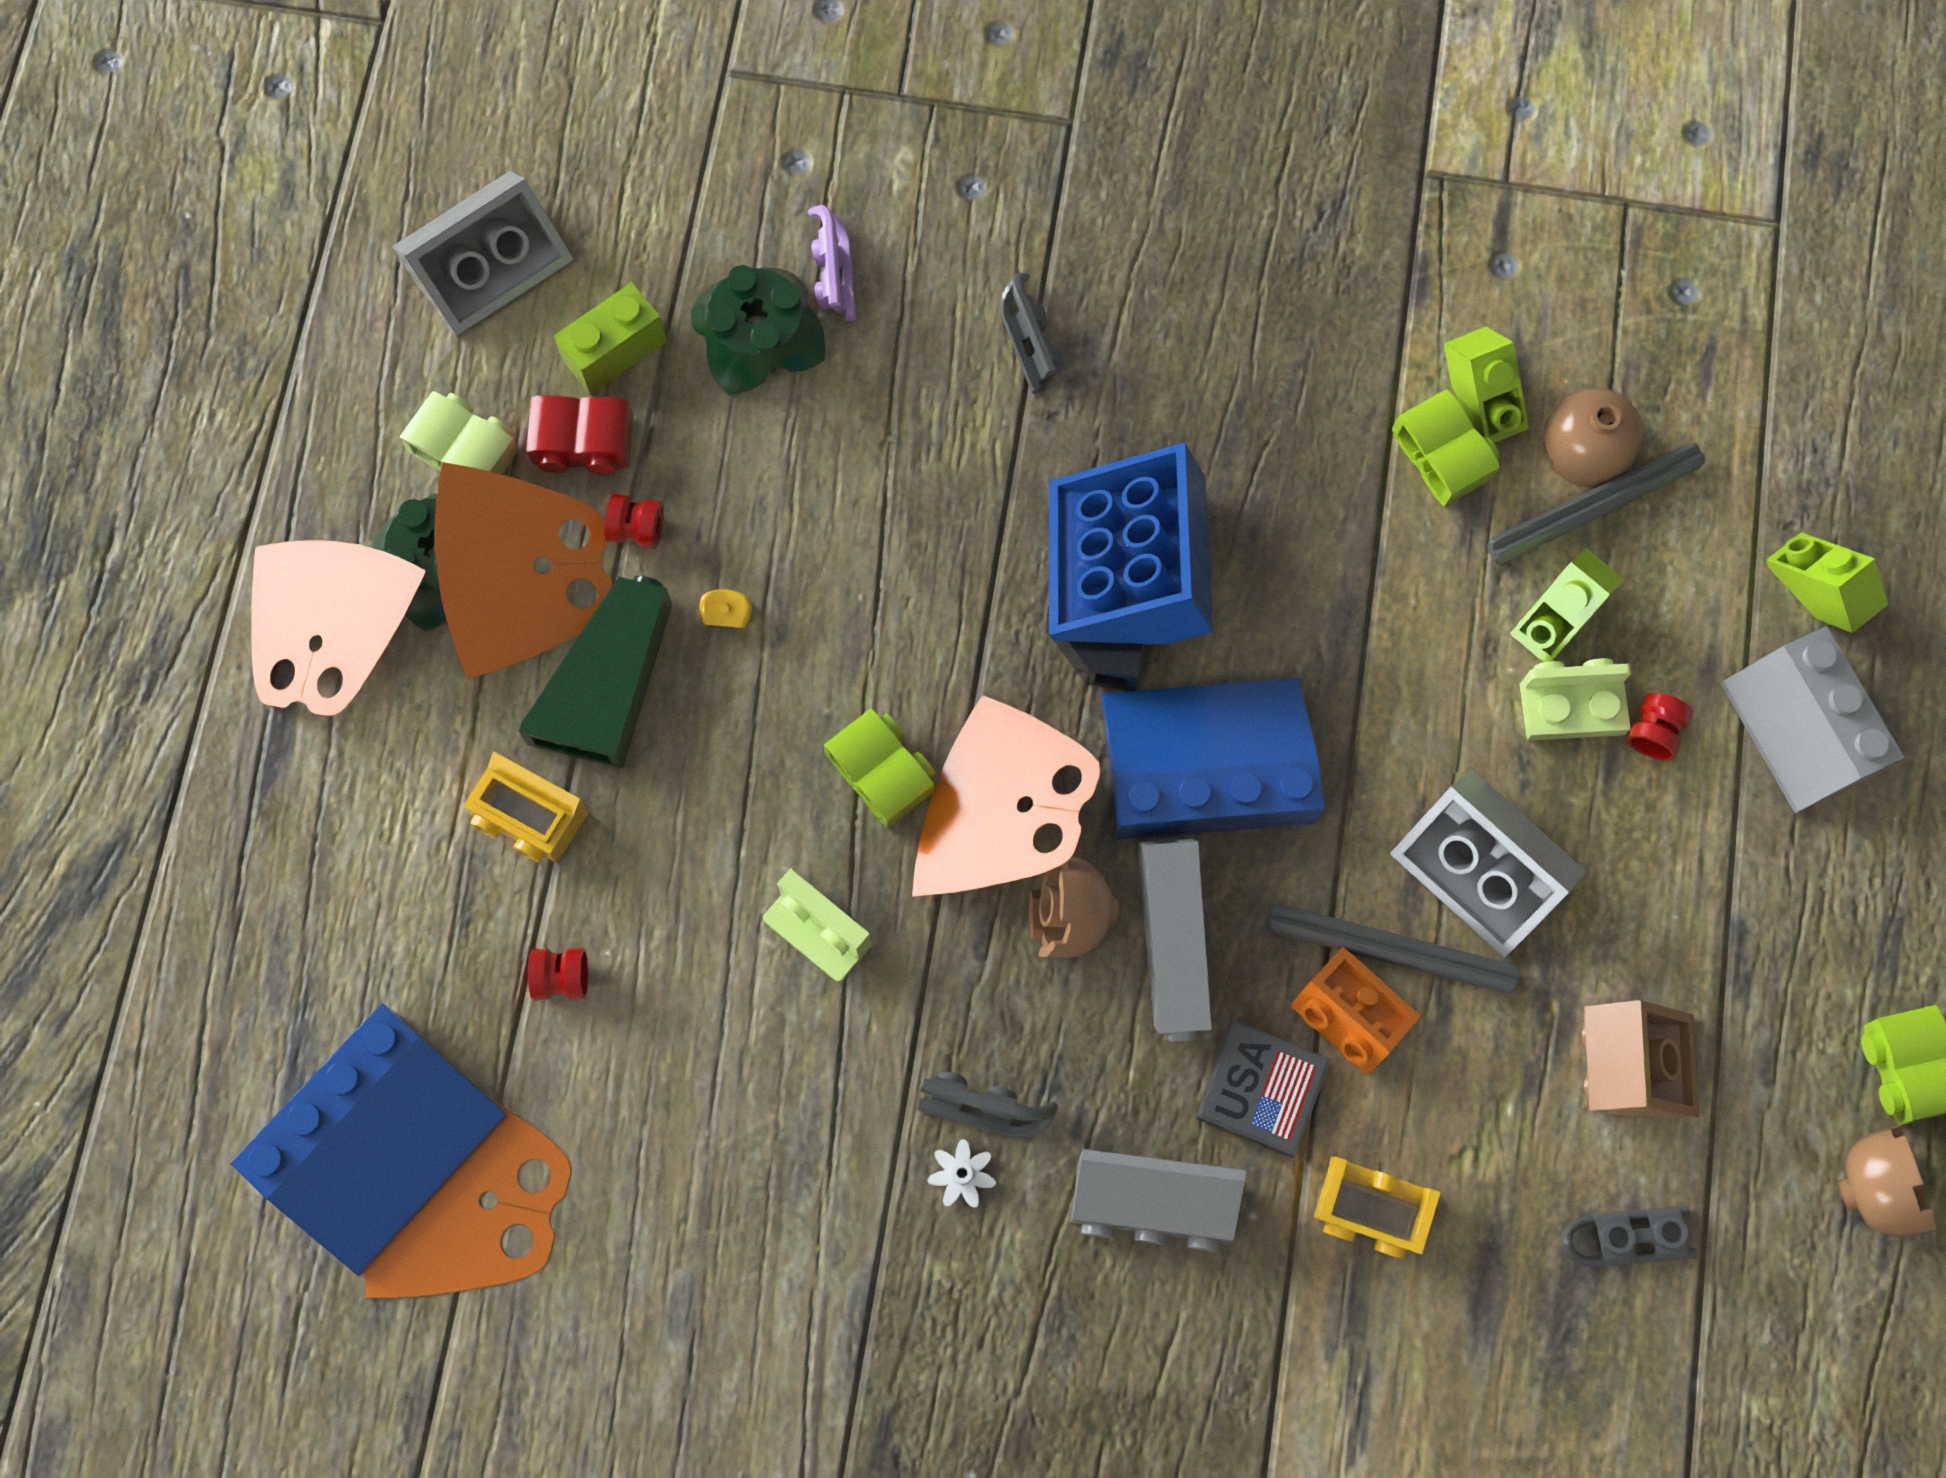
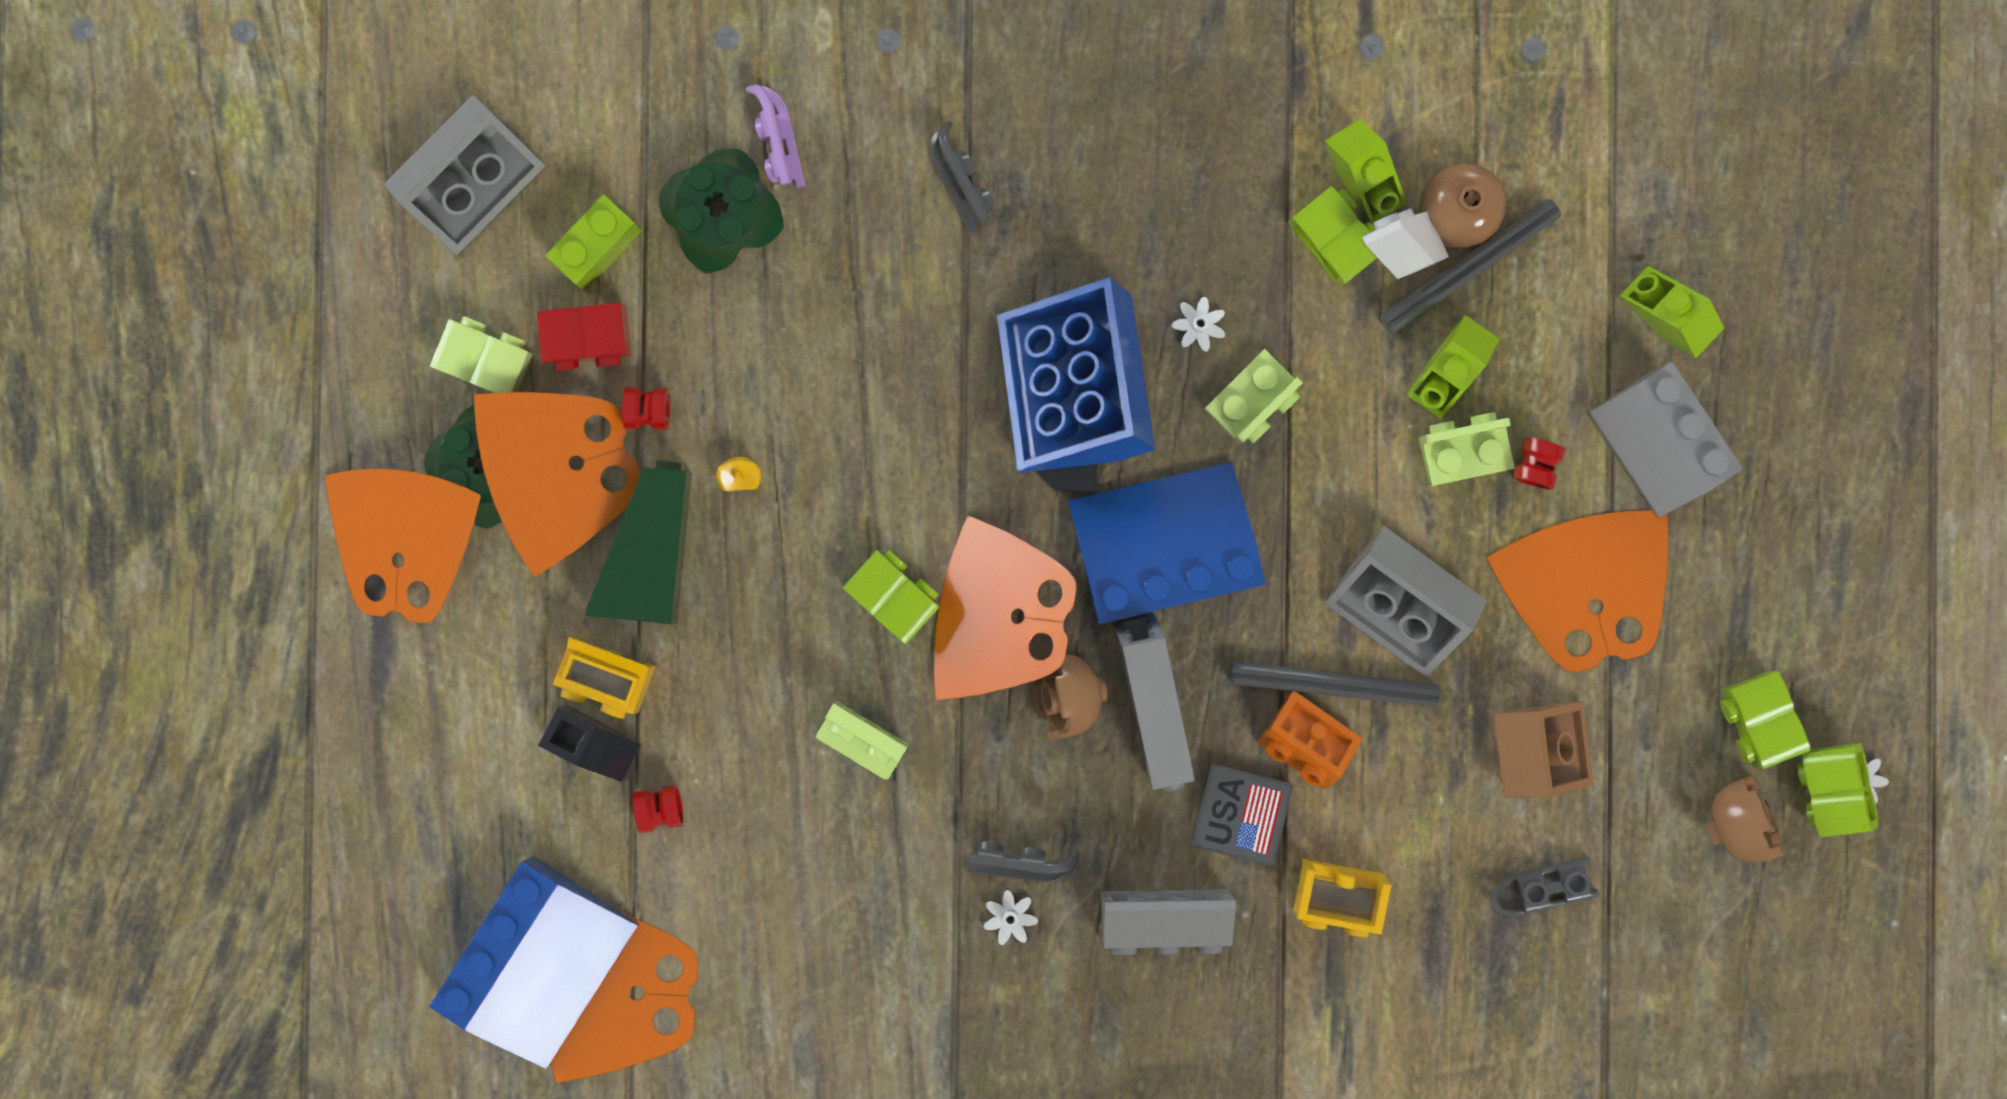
camera: 10 degrees left, 15 degrees up
none -> black slope [538,705,642,782]
none -> white plant [1171,297,1225,352]
none -> yellowish green bracket [1204,349,1303,445]
none -> white slope [1362,208,1449,279]
none -> orange piece [1486,510,1668,672]

